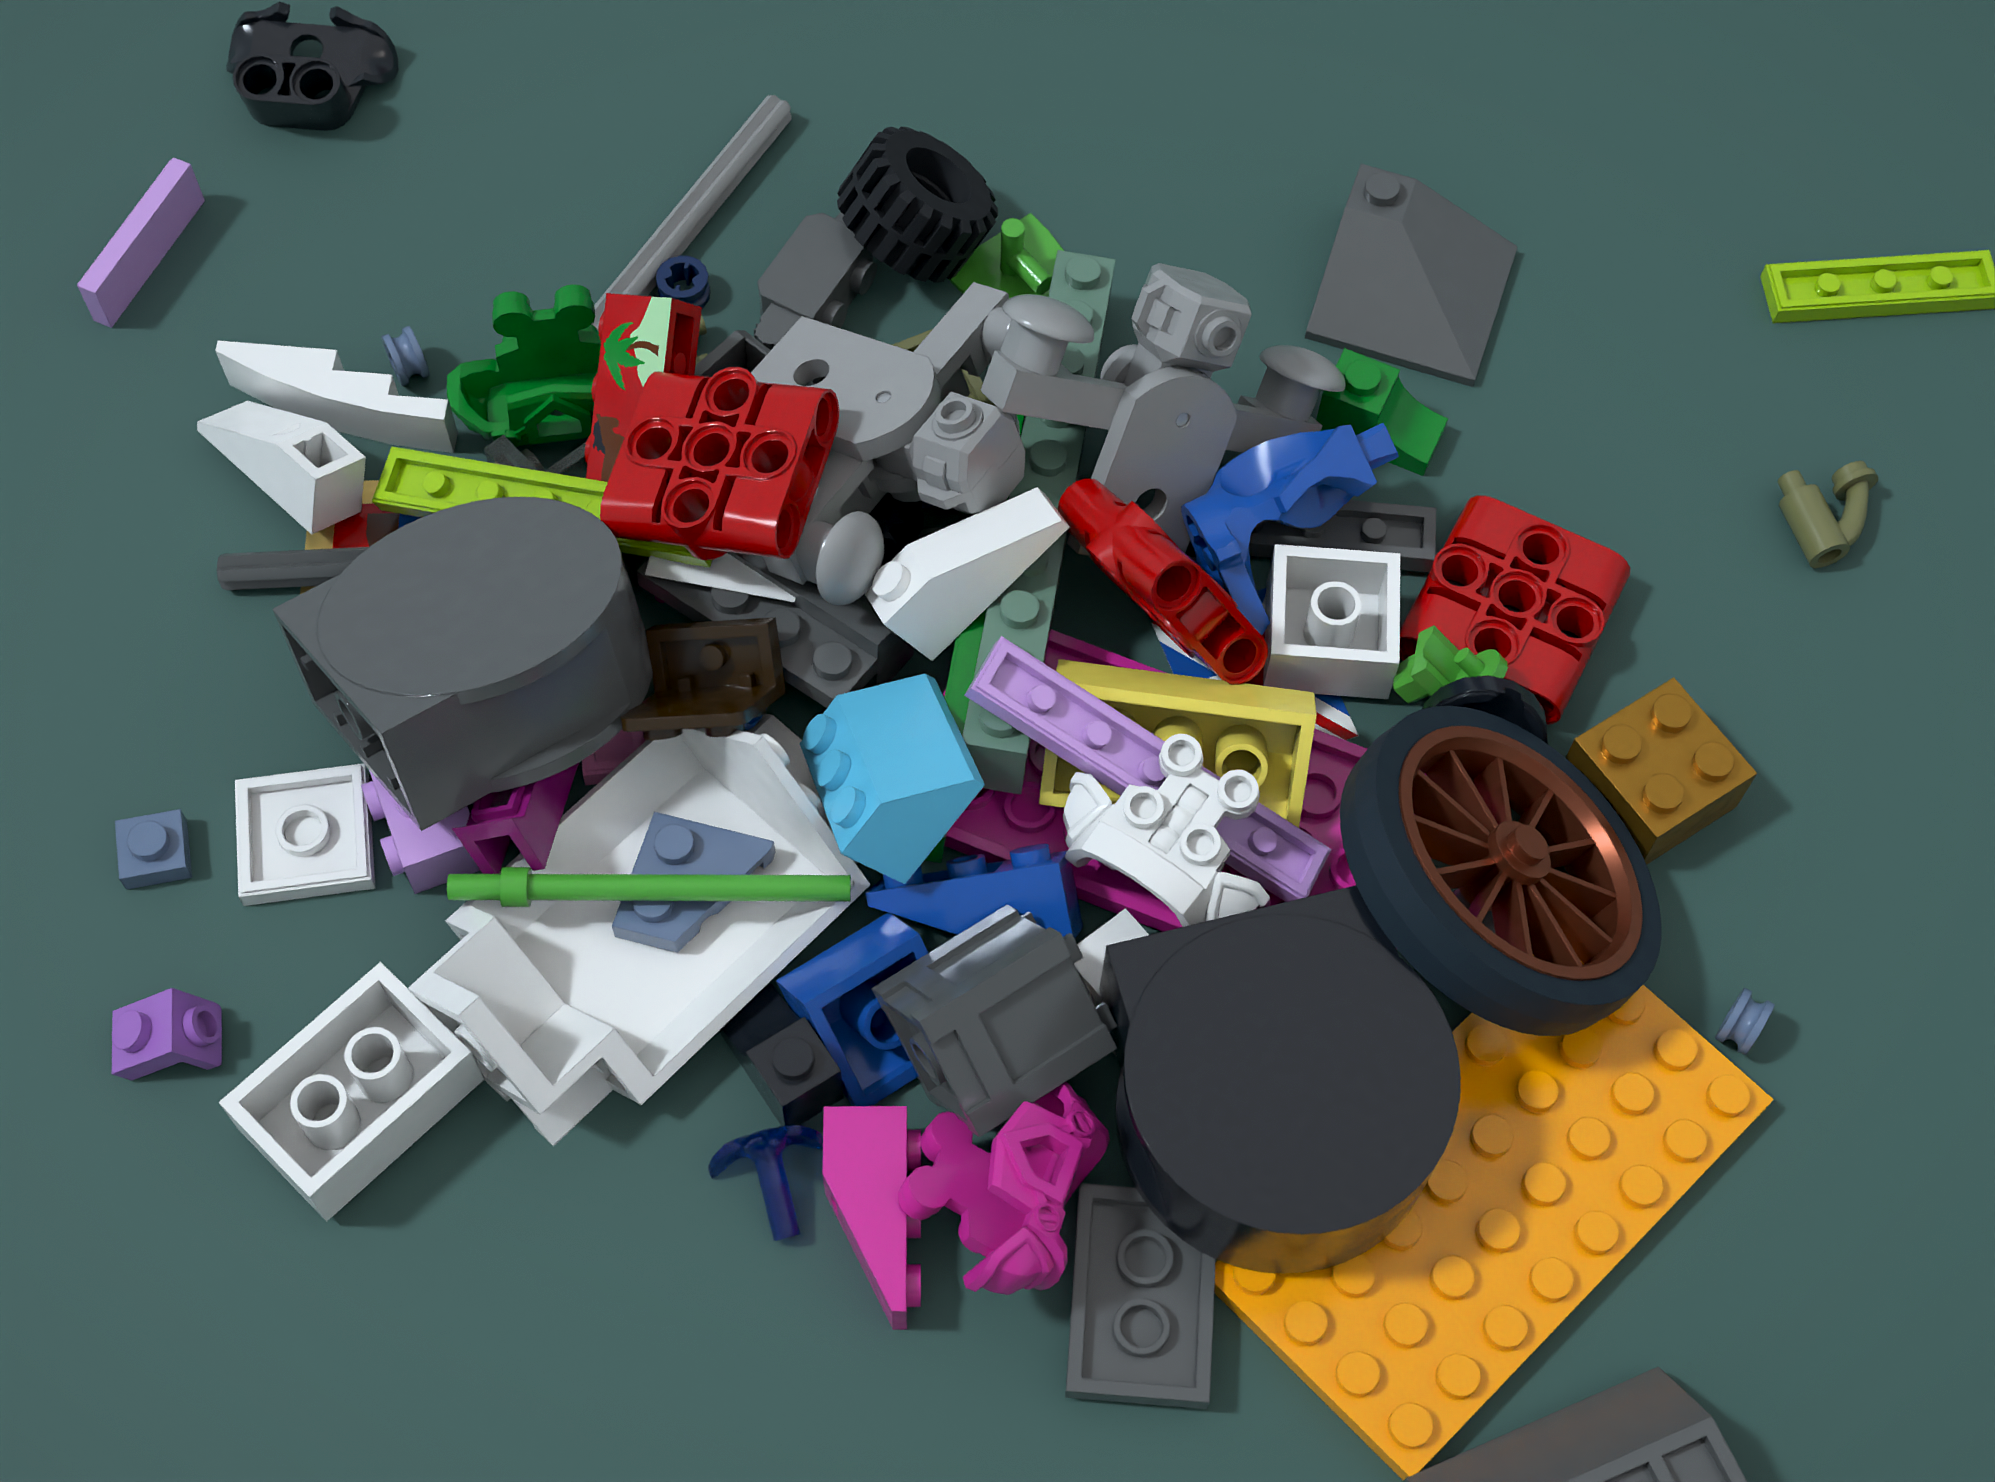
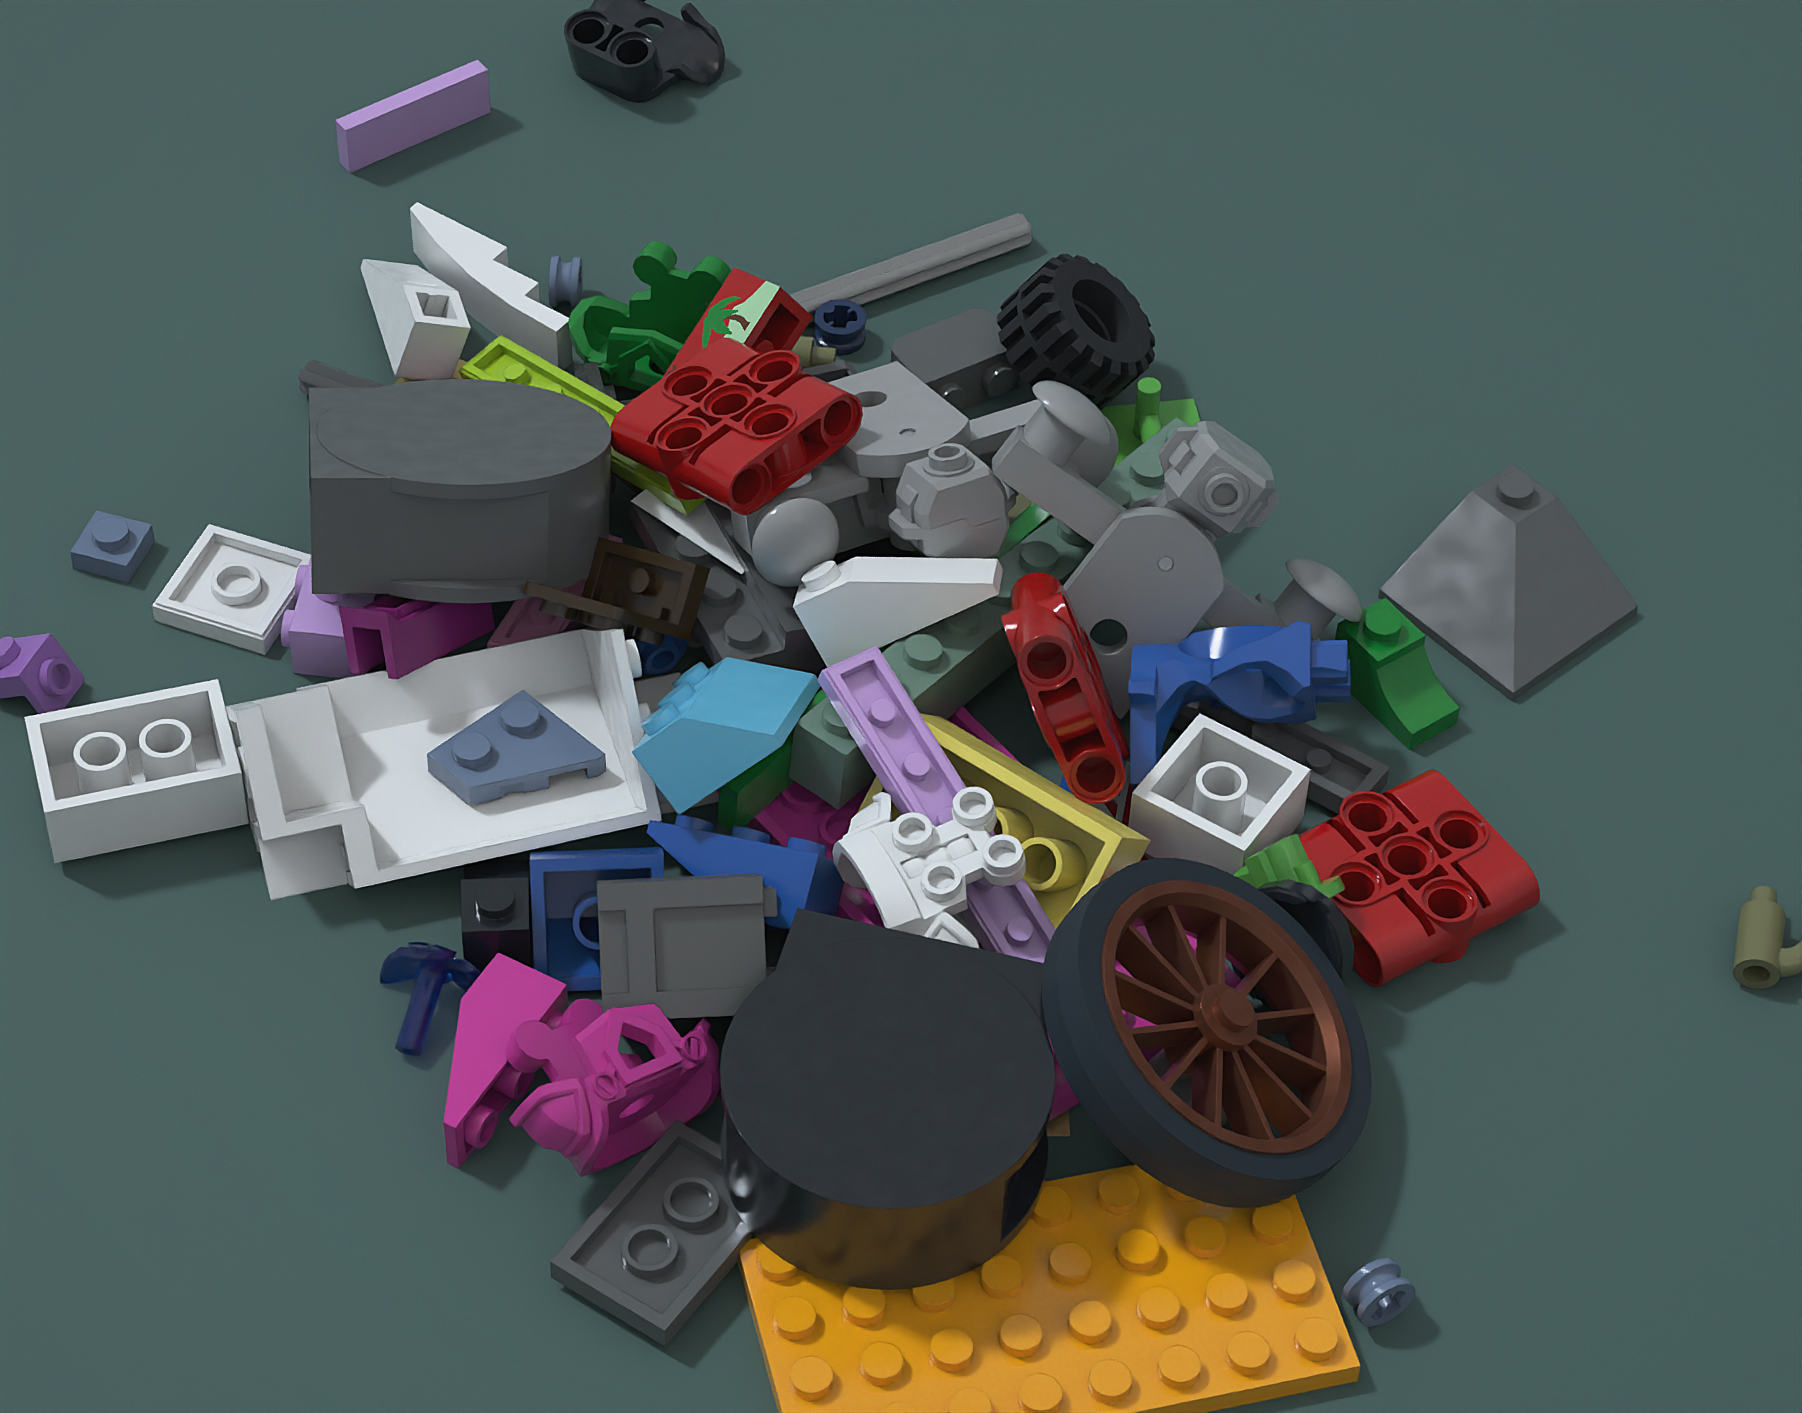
camera: 30 degrees right, 15 degrees down
bright green bar [447,867,851,907] -> none
pearl gold brick [1566,677,1757,865] -> none

